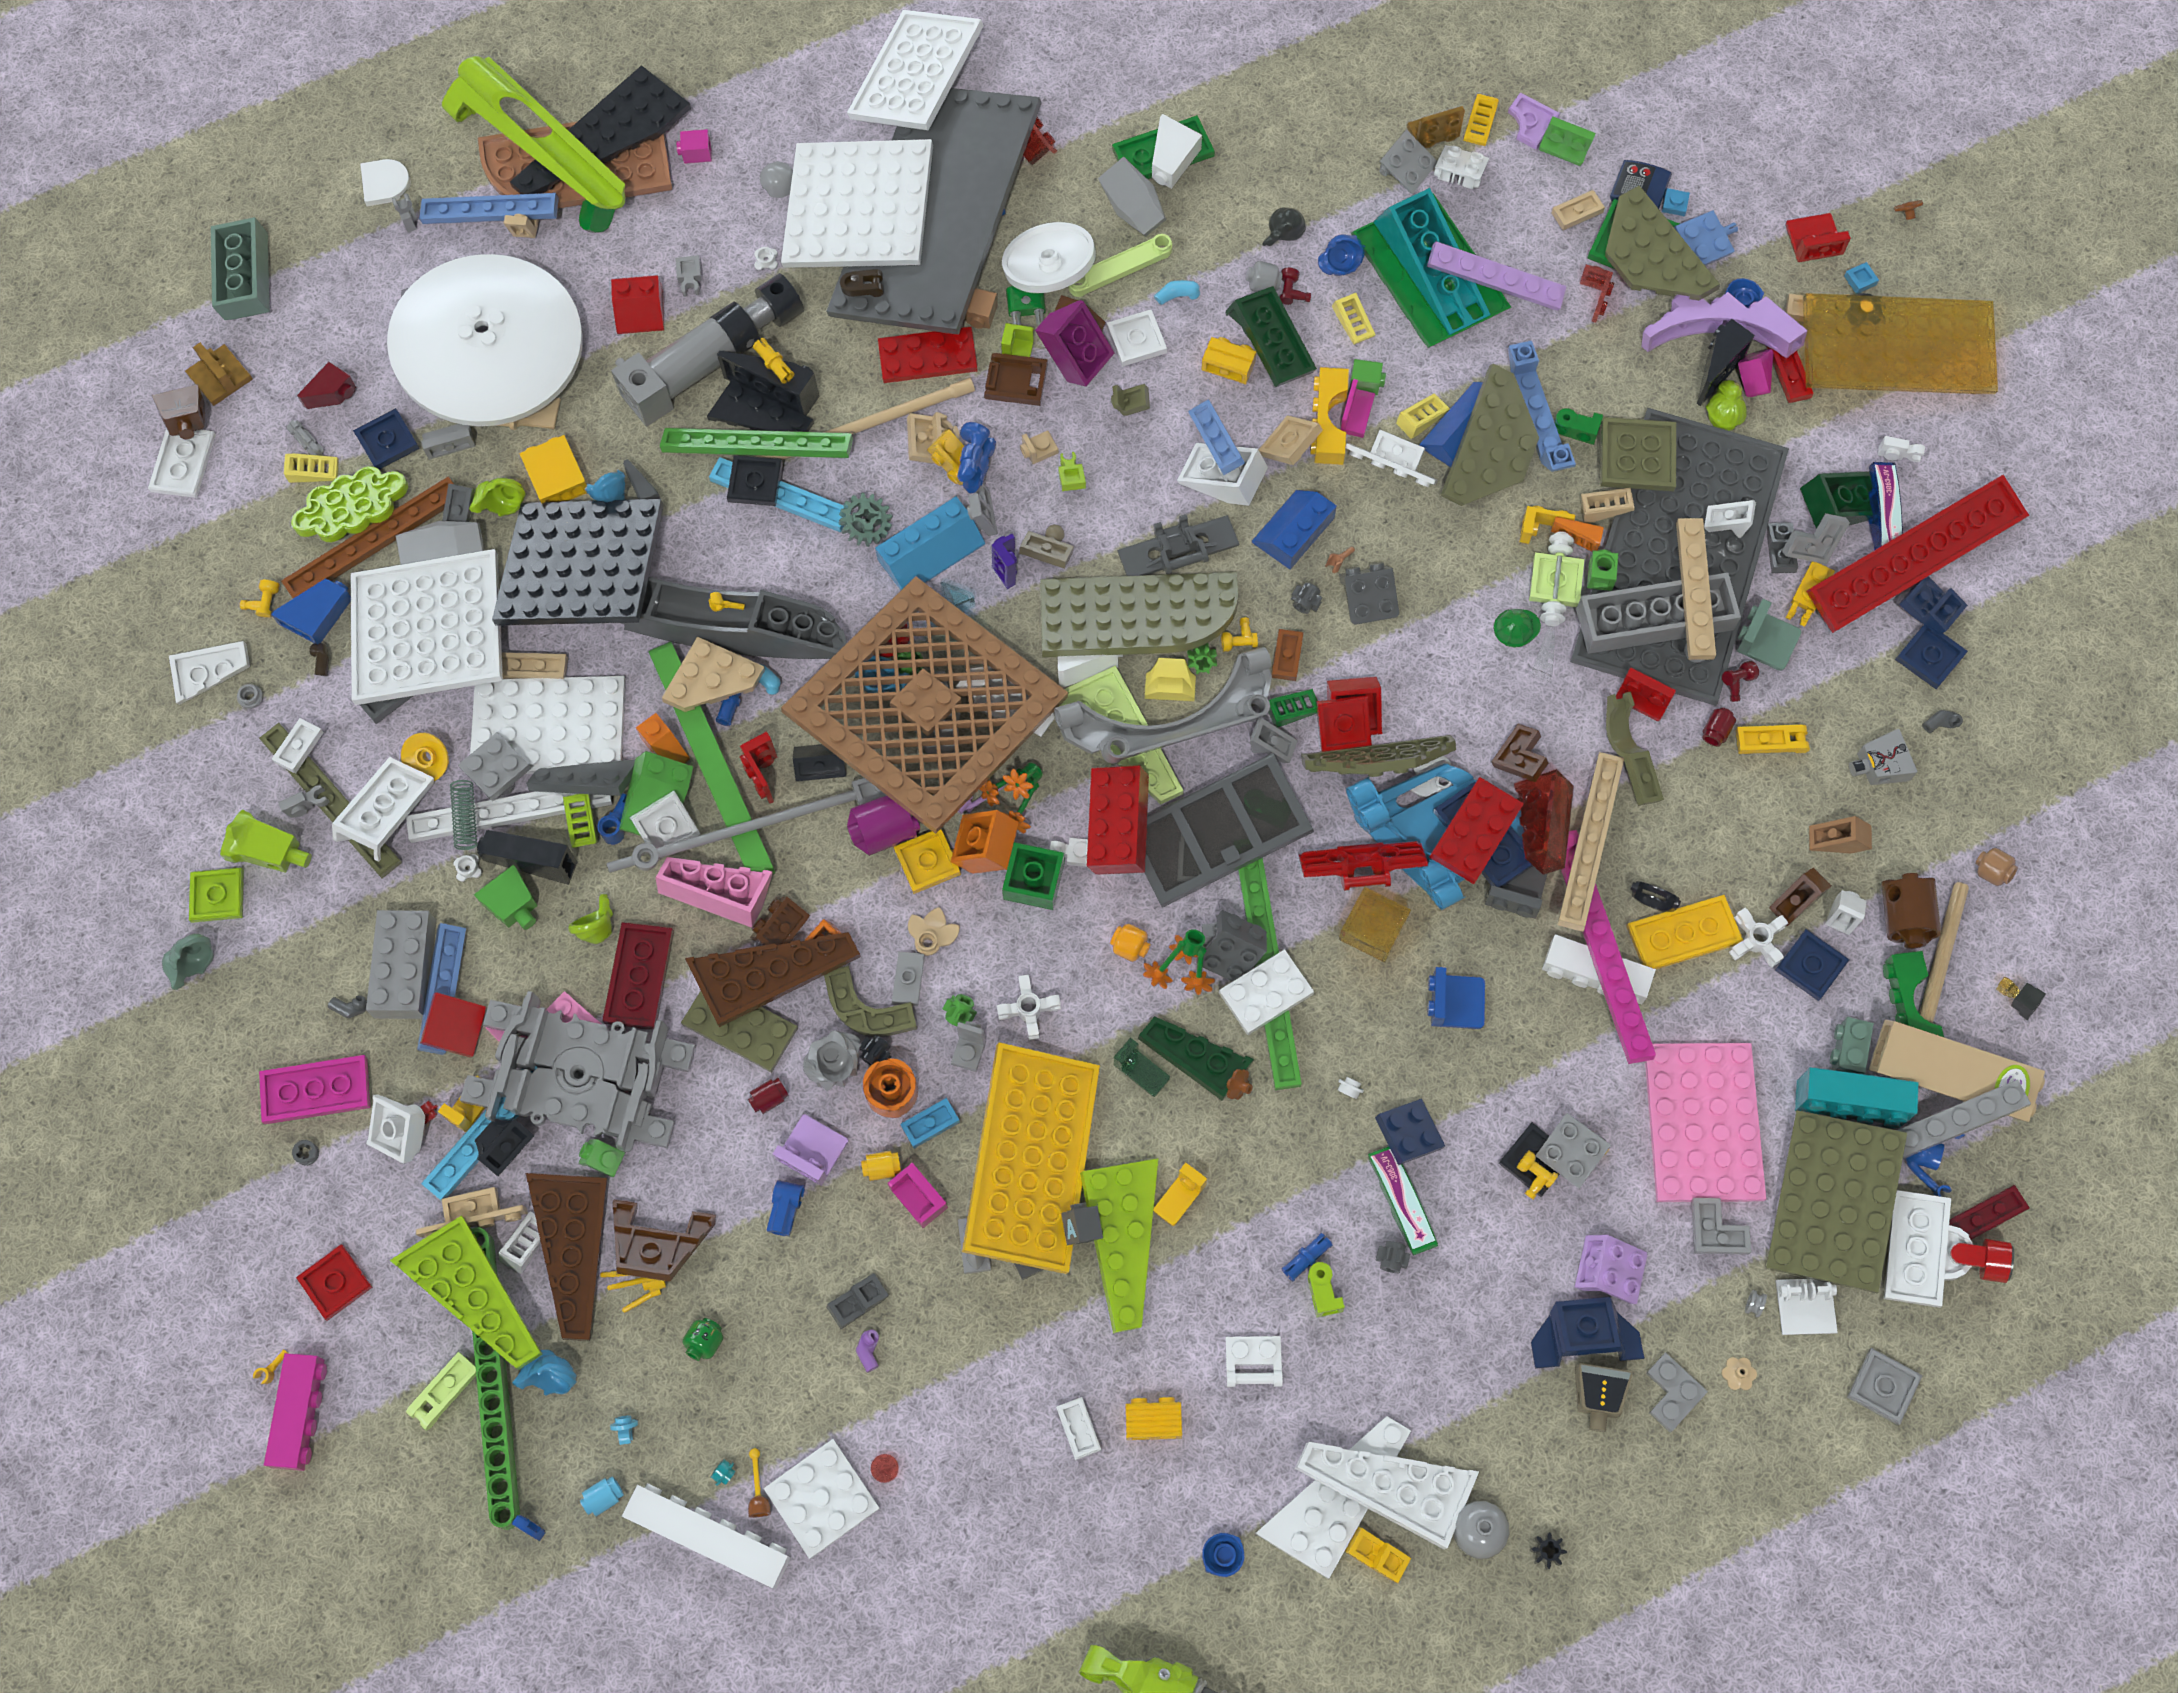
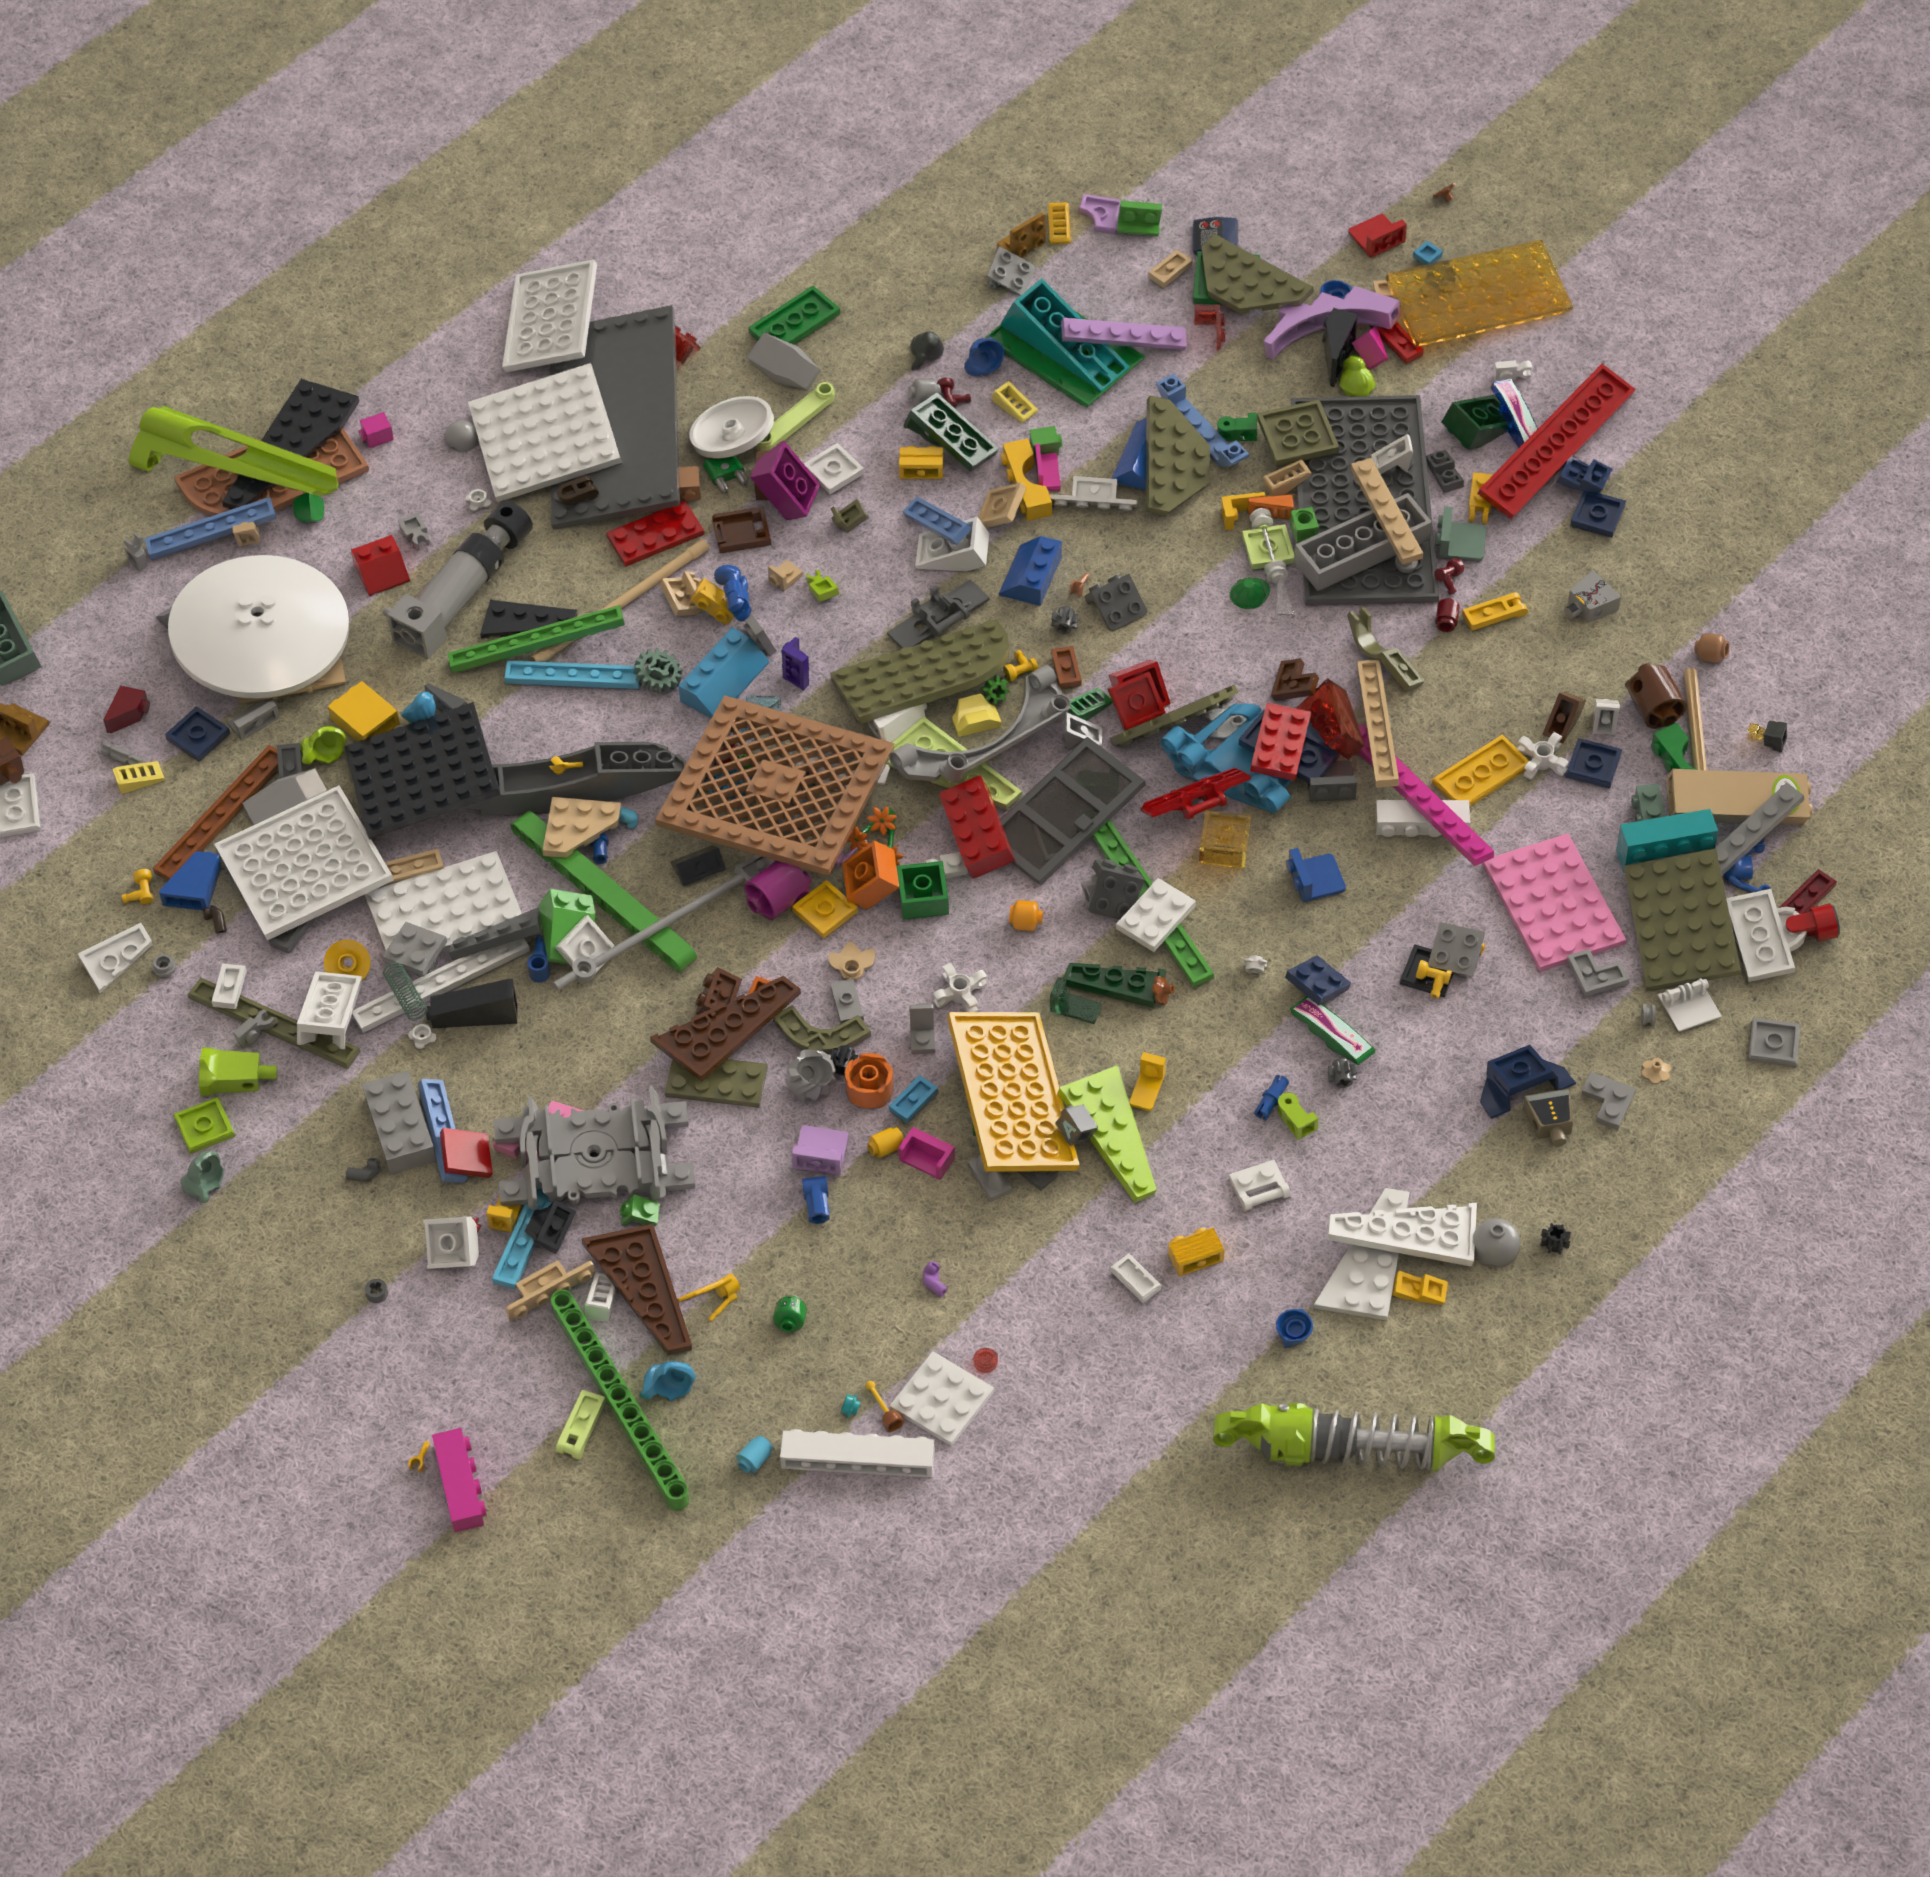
camera: 20 degrees left, 15 degrees down
dark pink plate [259,1055,370,1124] -> none
lime plate [291,466,408,542] -> none
red tile [296,1244,373,1321] -> none
white tile [361,159,411,206] -> none
lime wing [390,1215,543,1370] -> none
bright green torso [474,865,538,930] -> none
blue tile [512,1515,546,1541] -> none
lime slope [563,794,599,848] -> none
lime hat [568,894,613,944] -> none
dark red plate [602,922,674,1030] -> none
medium azure plate [610,1415,638,1445] -> none
wing [612,1199,716,1282] -> none
orange slope [635,713,690,764] -> none
bright pink wedge [656,857,772,928] -> none
black slope [717,350,820,416] -> none
black tile [727,455,783,506] -> none
red bracket [739,731,778,804] -> none
dark red brick [748,1078,789,1114] -> none
yellow pin [753,338,795,384] -> none
dark grey slope [826,1273,889,1329] -> none
bright green gear [942,994,977,1026] -> none
lime panel [1001,323,1034,357] -> none
dark tan plate [1019,524,1074,569] -> none
plant [1143,929,1215,995] -> none
white slope [1152,114,1202,189] -> none
medium azure arm [1154,280,1200,305] -> none
light yellow slope [1396,393,1450,439] -> none
white hinge [1434,145,1489,190] -> none
lavender bracket [1575,1235,1647,1304] -> none
red bracket [1616,667,1676,722] -> none
black helmet [1630,881,1681,912] -> none
dark azure plate [1662,188,1690,216] -> none
medium blue plate [1674,210,1738,266] -> none
light grey plate [1782,513,1850,564] -> none
medium nougat slope [1809,816,1872,854] -> none
dark grey arm [1922,710,1963,733] -> none

